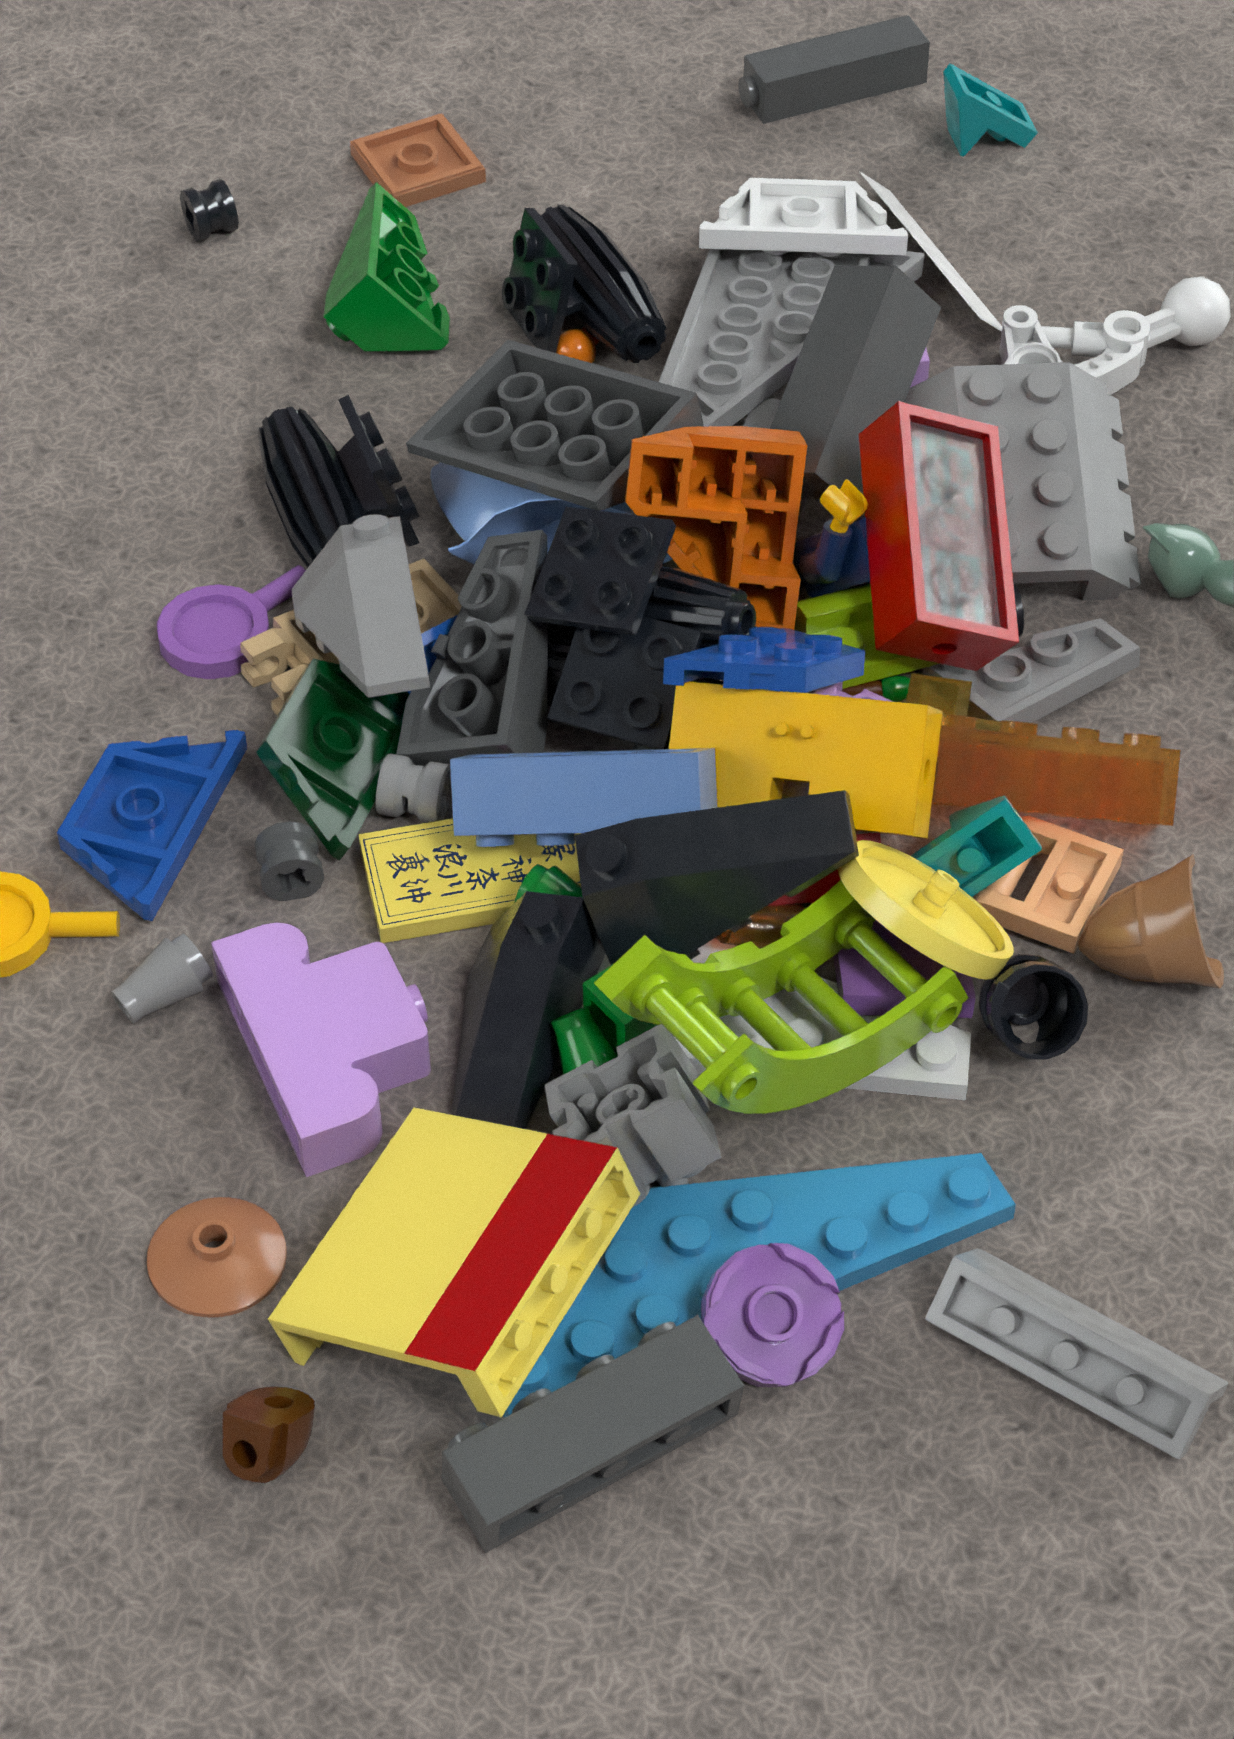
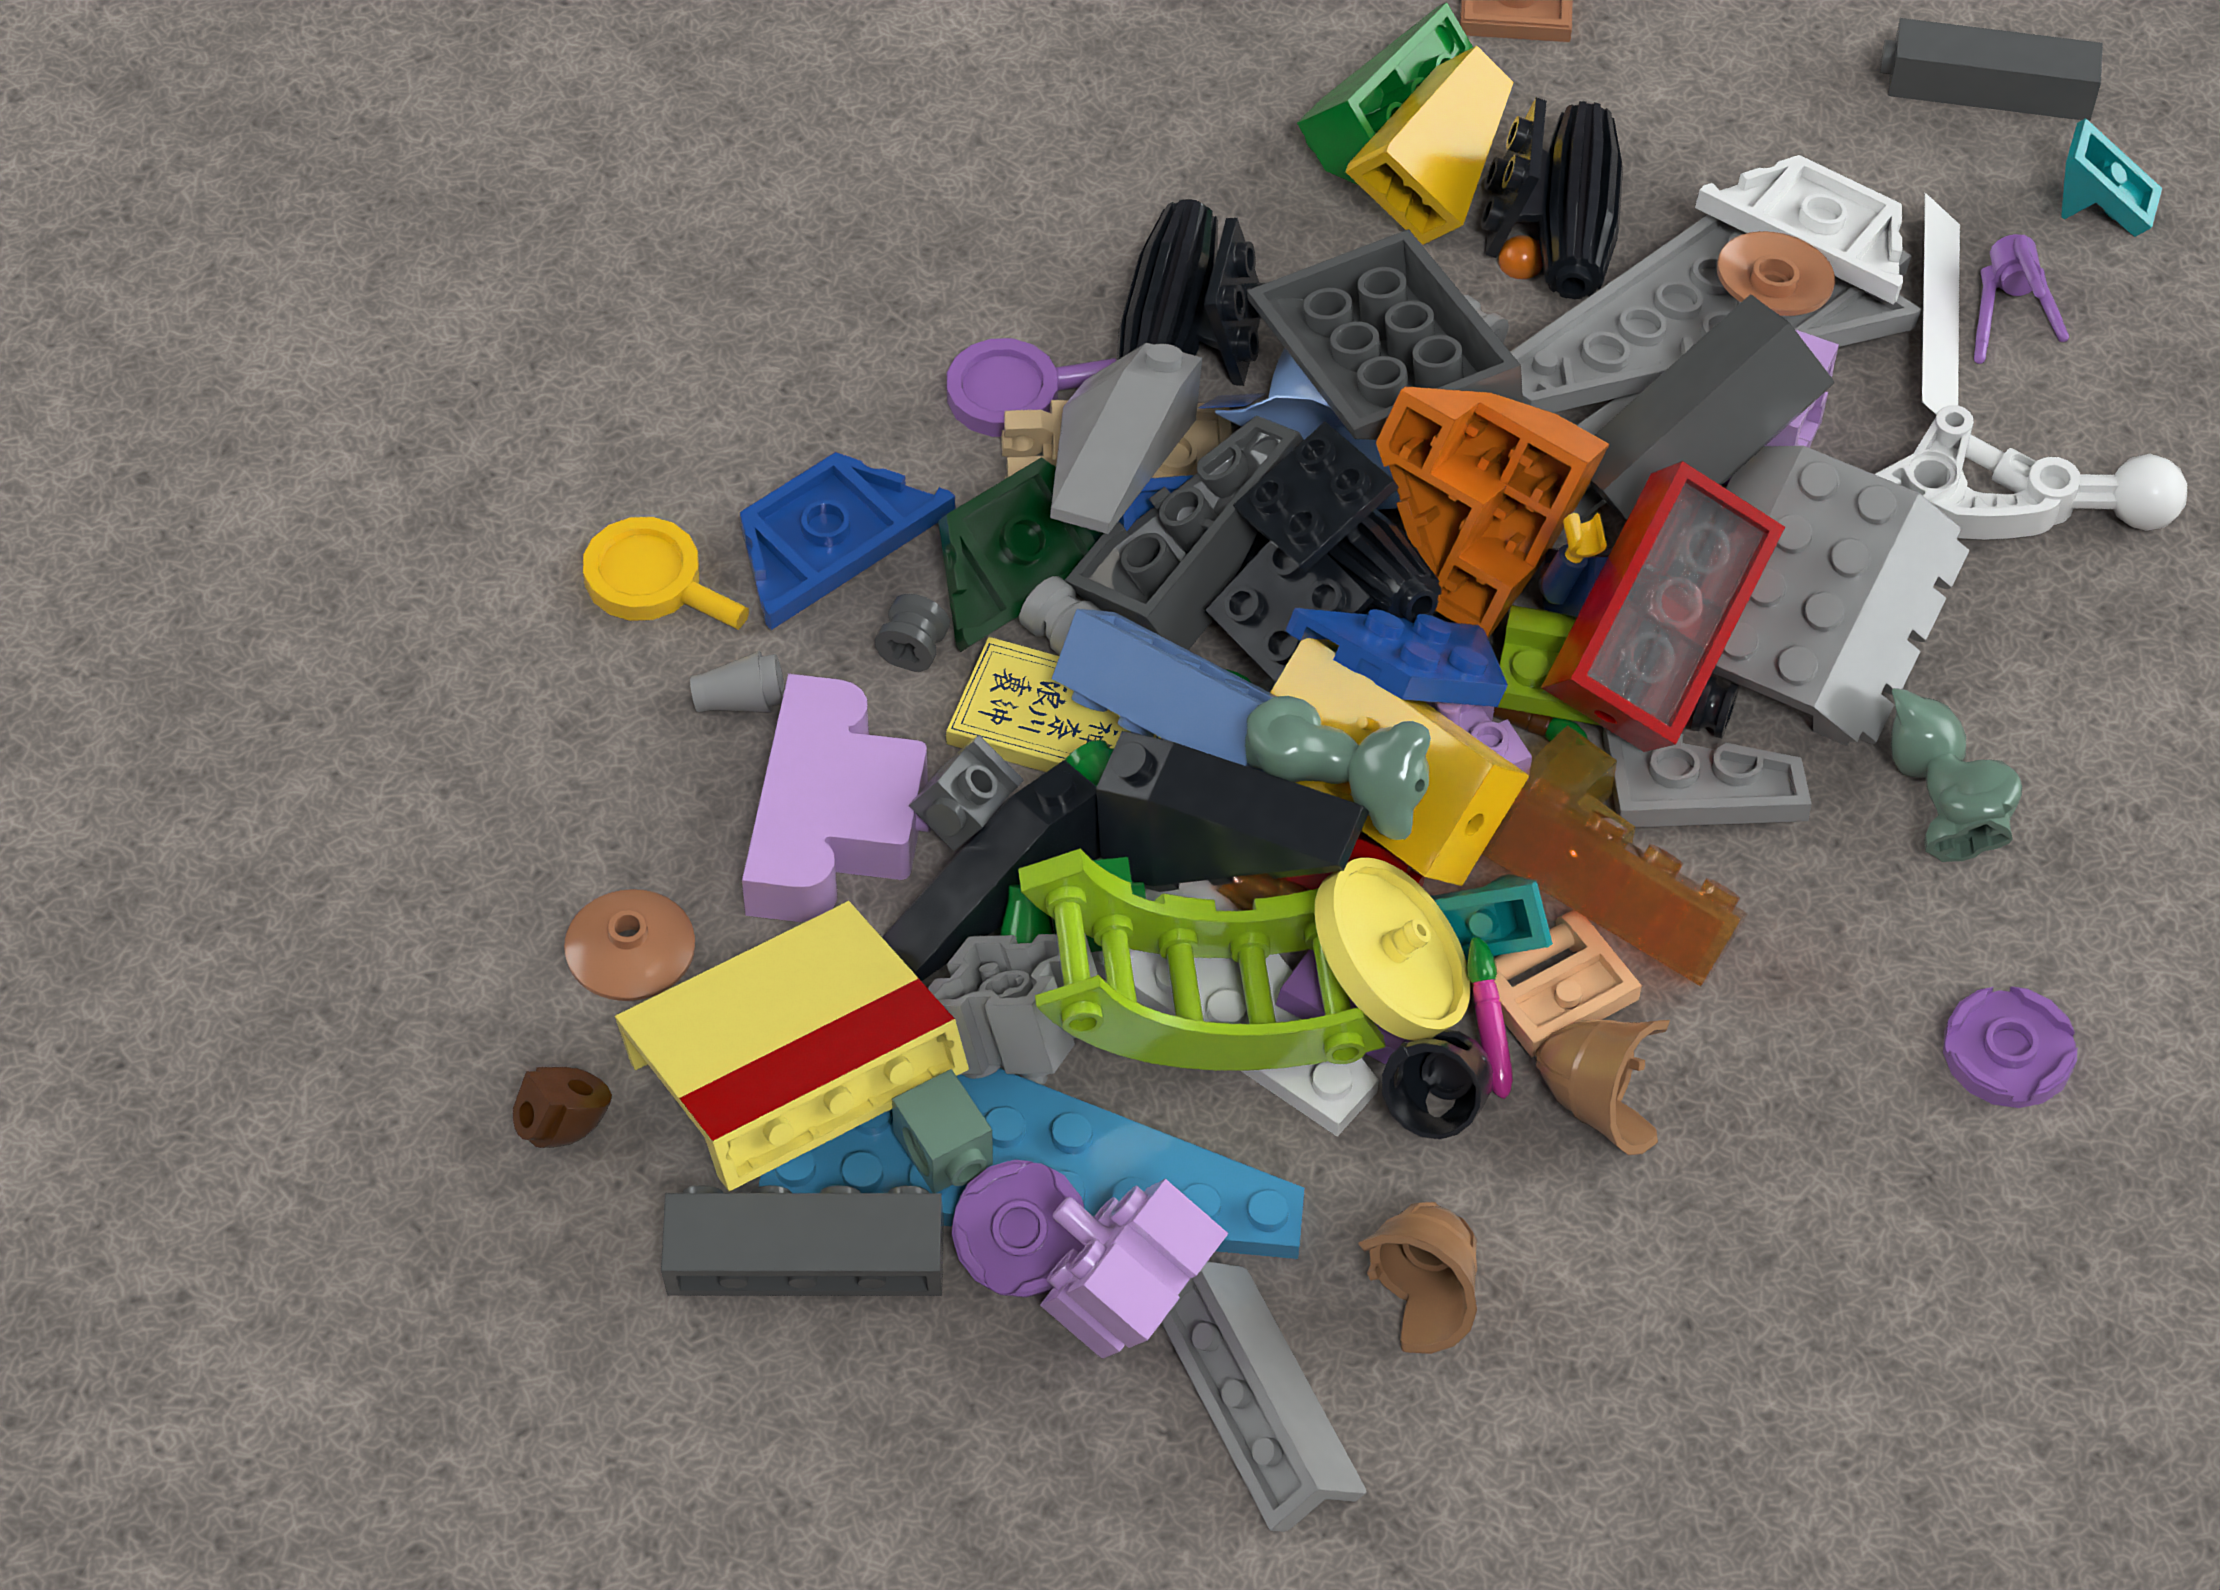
camera: 30 degrees right, 5 degrees up
none -> sand green brick [892,1069,993,1193]
none -> dark grey brick [909,735,1024,851]
none -> lavender brick [1040,1179,1229,1358]
none -> blue sticker [1198,393,1265,408]
none -> sand green animal [1245,696,1431,840]
none -> yellow slope [1345,46,1513,245]
none -> medium nougat helmet [1358,1202,1477,1354]
none -> dark pink piece [1467,937,1513,1099]
none -> nougat dish [1717,231,1835,316]
none -> medium lavender plant [1974,234,2069,364]

